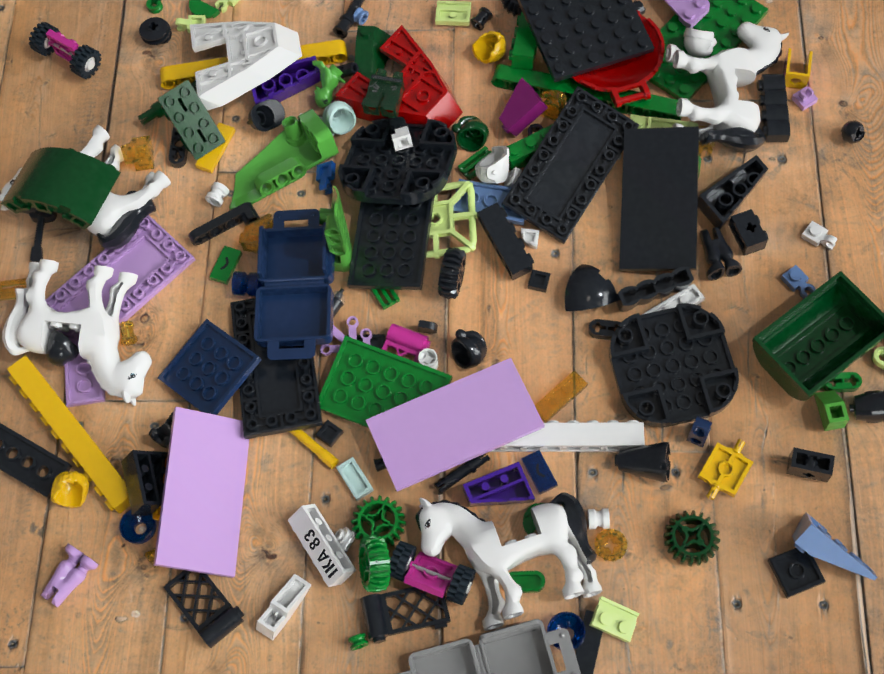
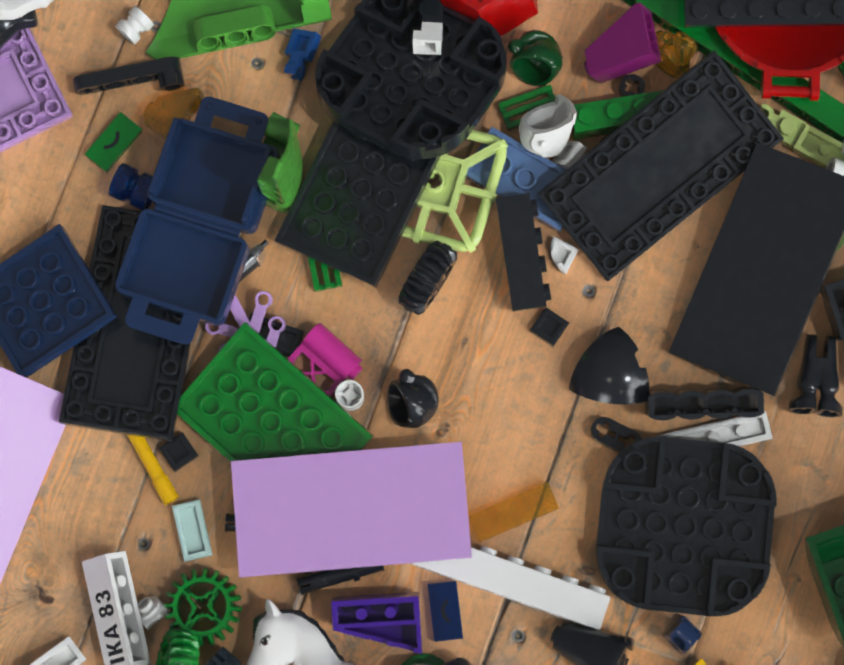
camera: 15 degrees right, 15 degrees up
black tile [418,320,438,334] -> none

